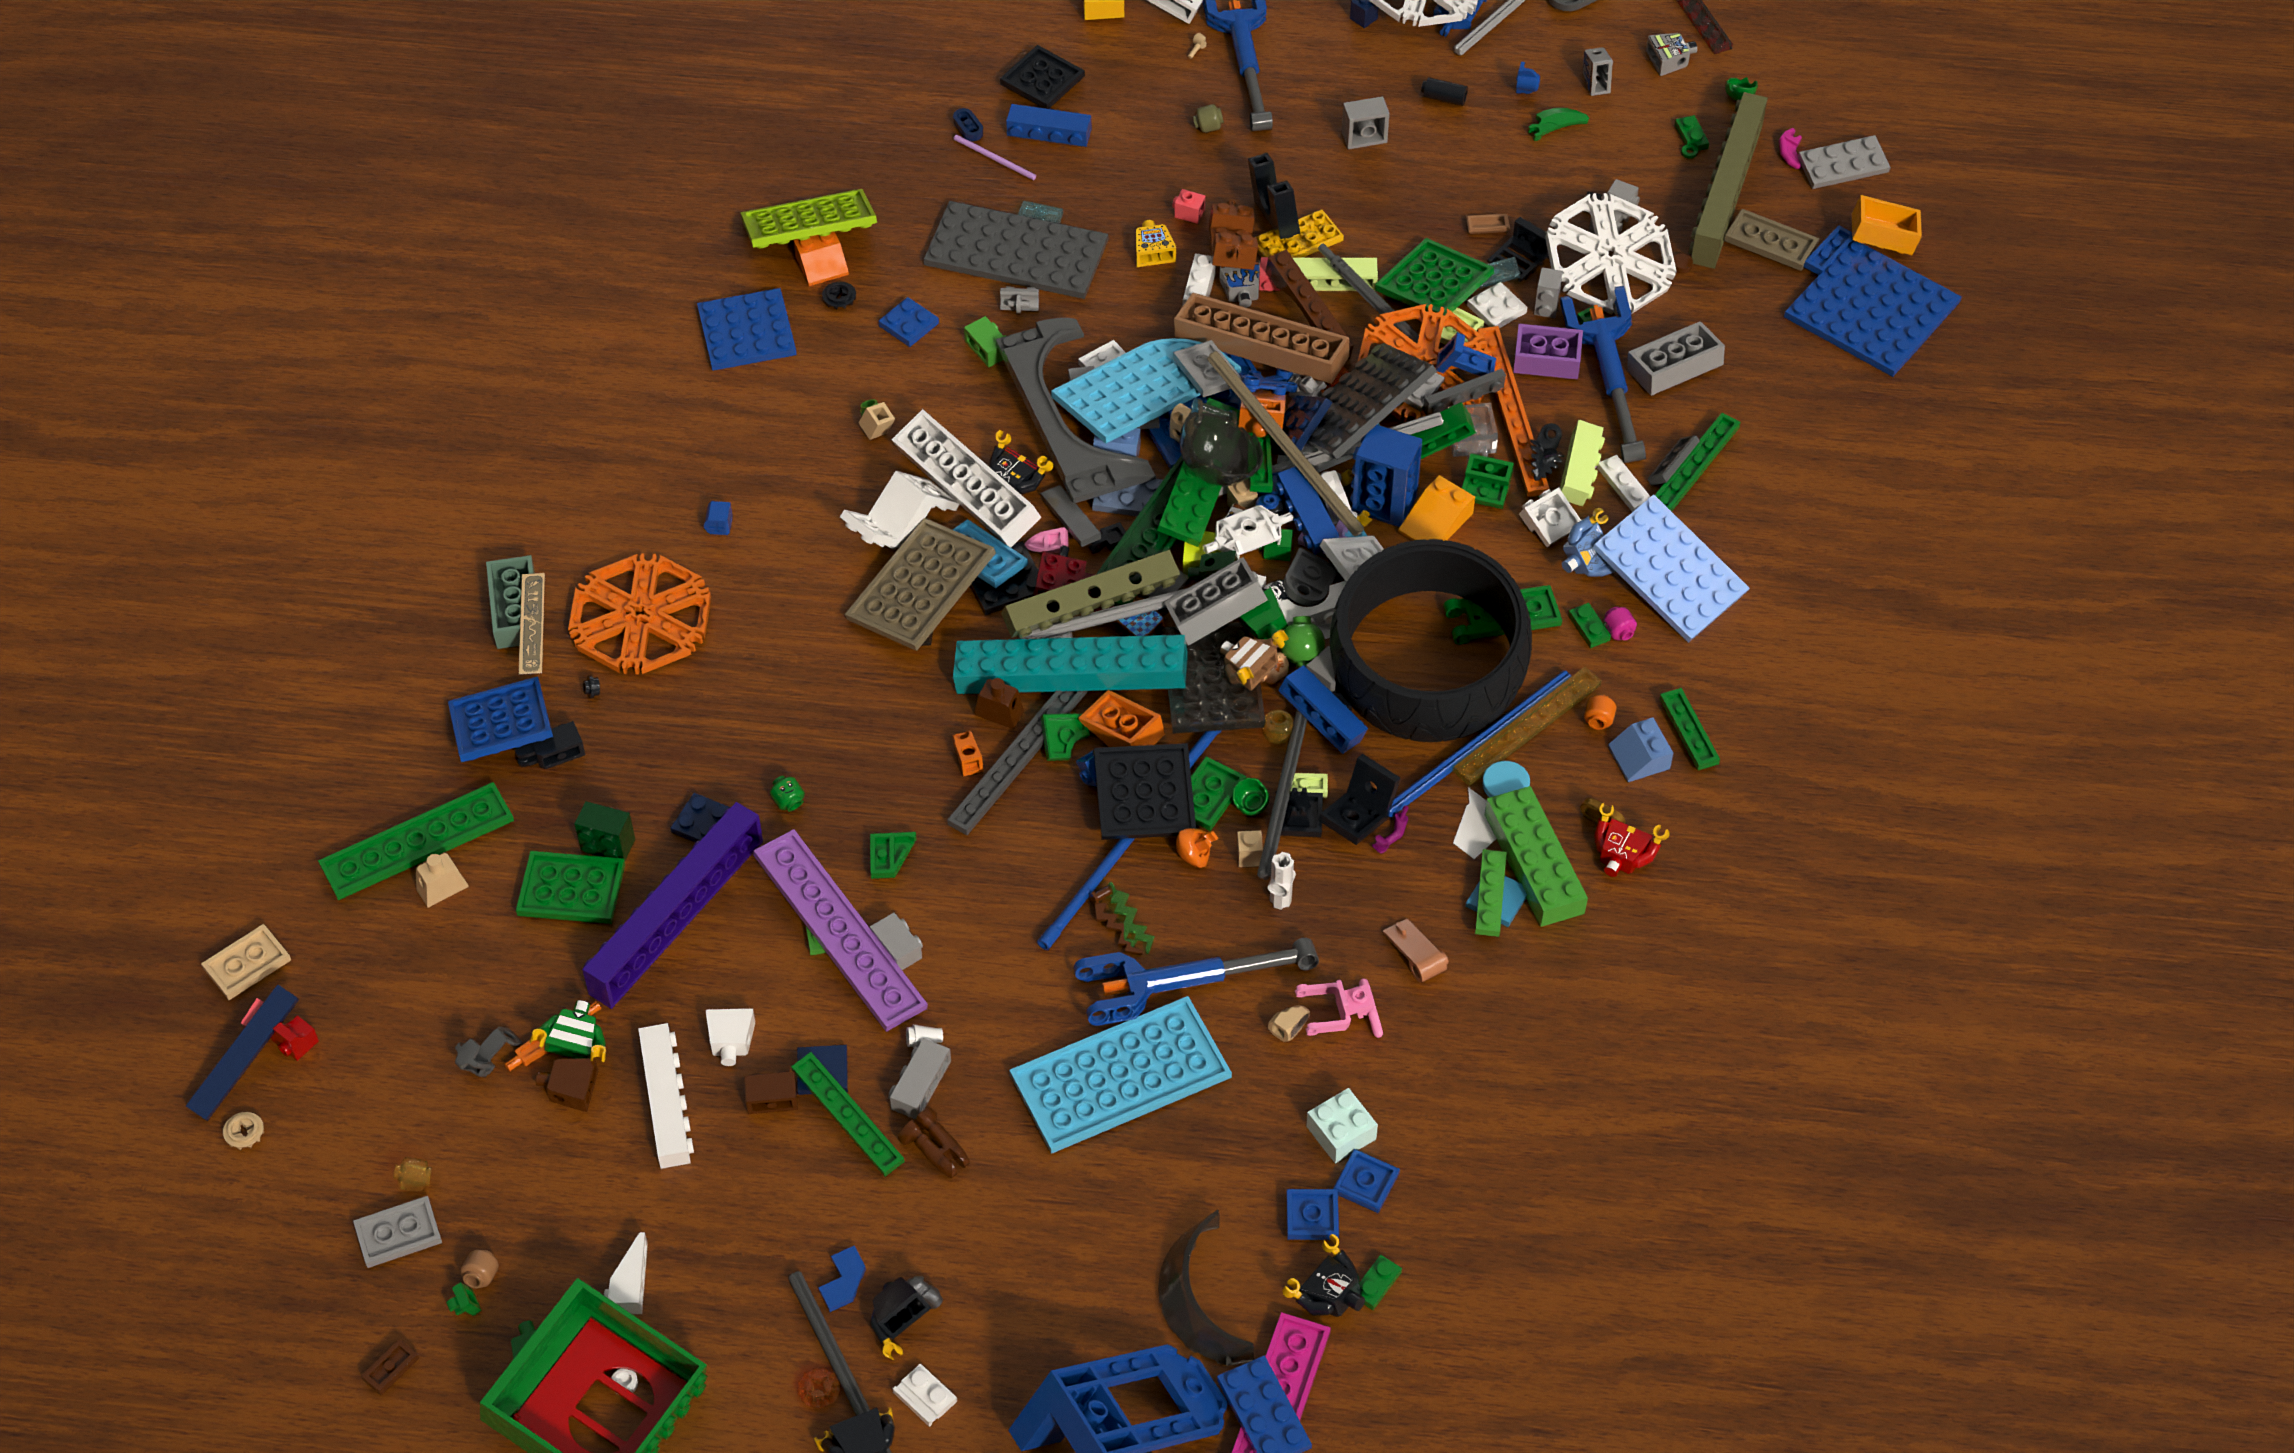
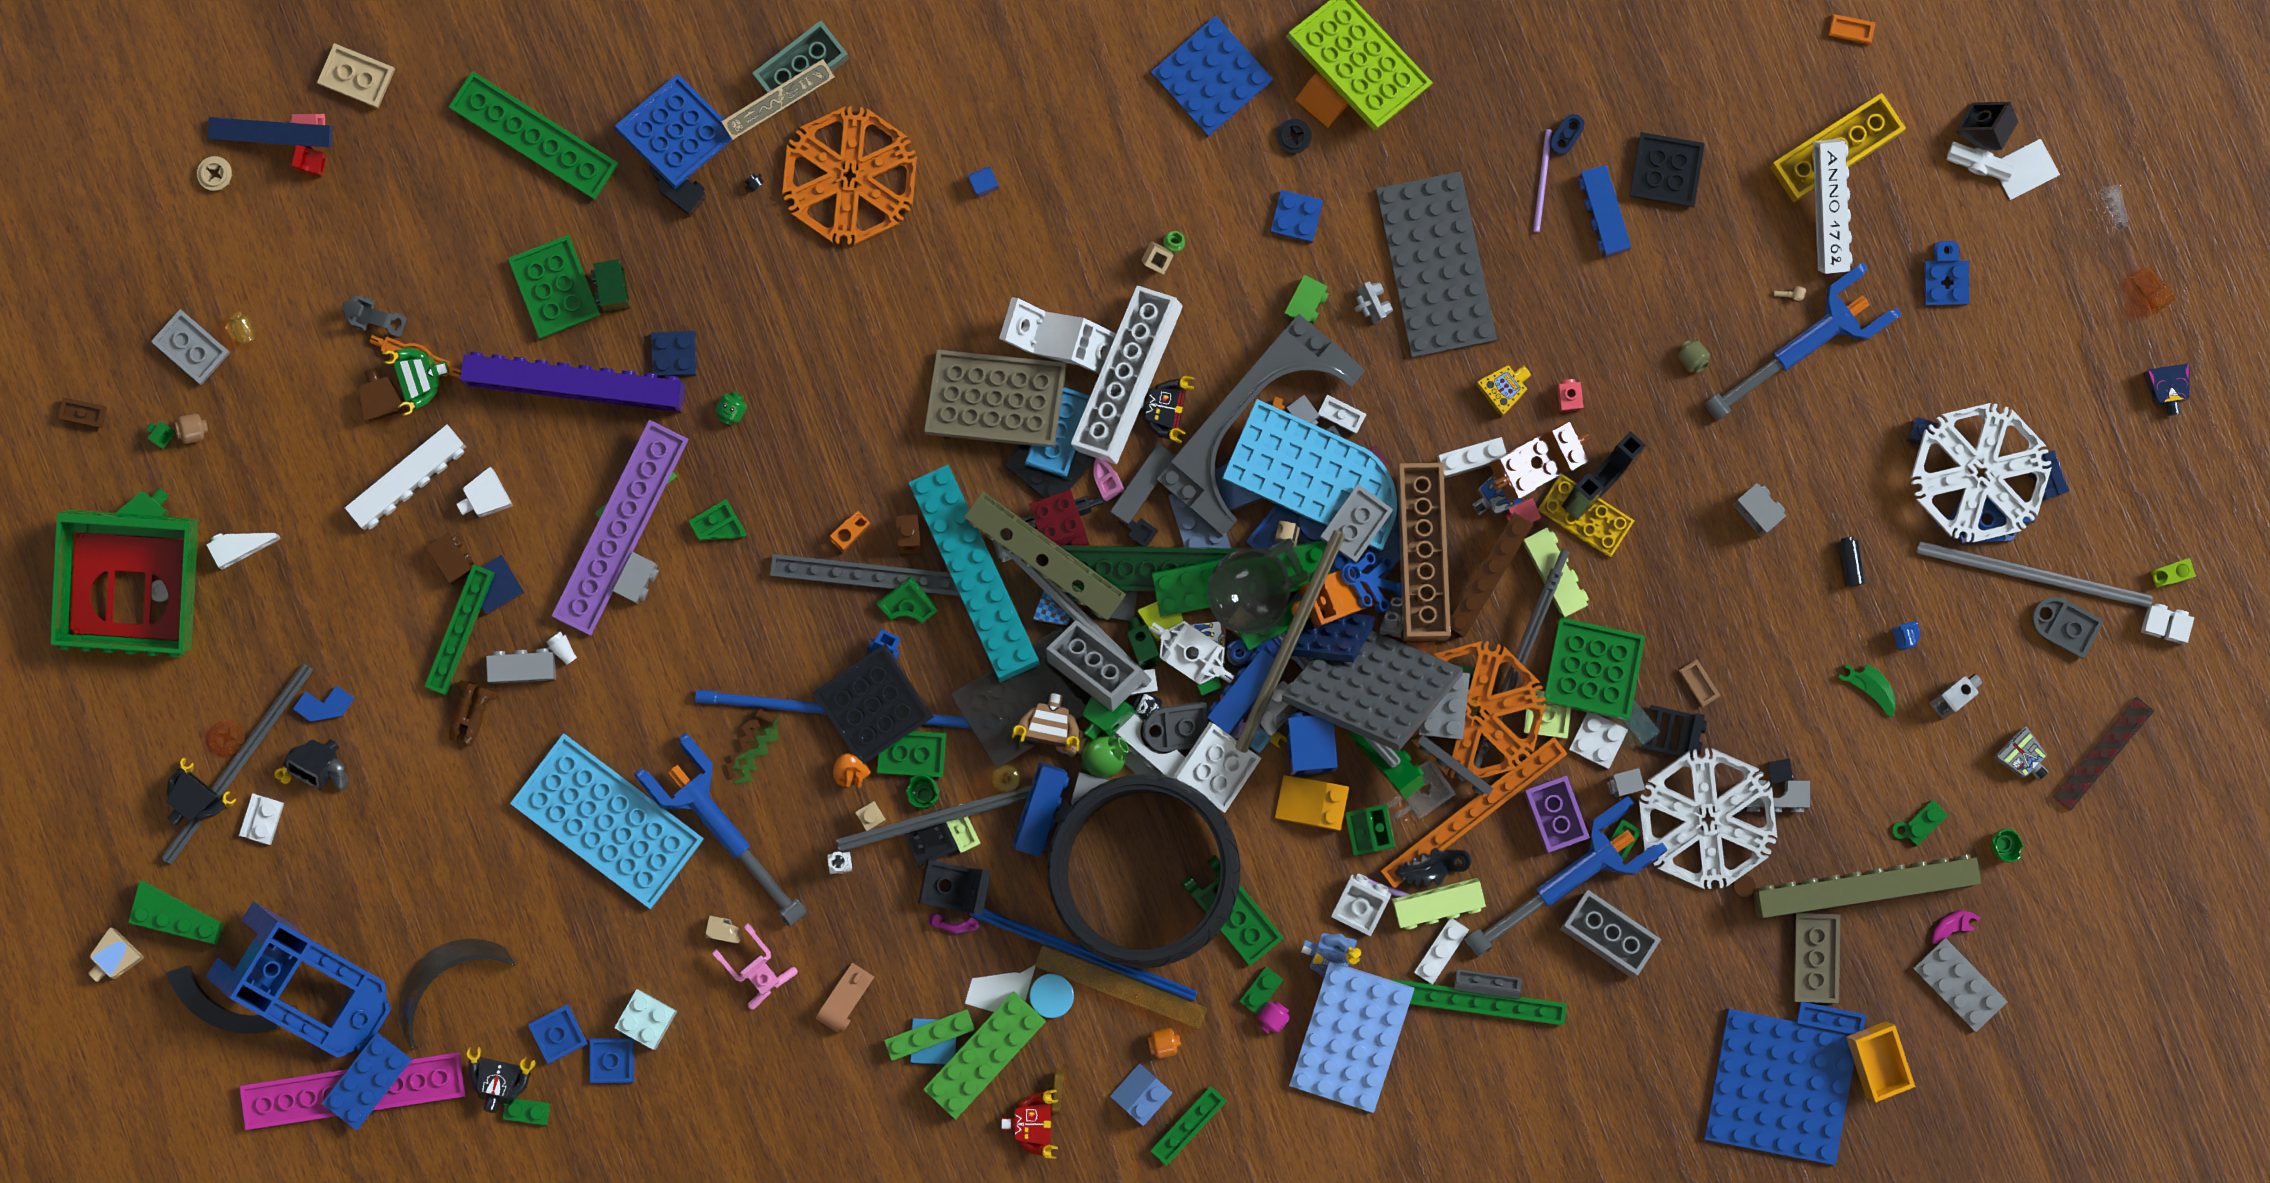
camera: 60 degrees right, 30 degrees up
tan torso [416,853,469,908] -> none
clear light blue plate [1018,201,1063,223] -> none
orange slope [1079,690,1165,747] -> none
blue bracket [1436,332,1496,376] -> none

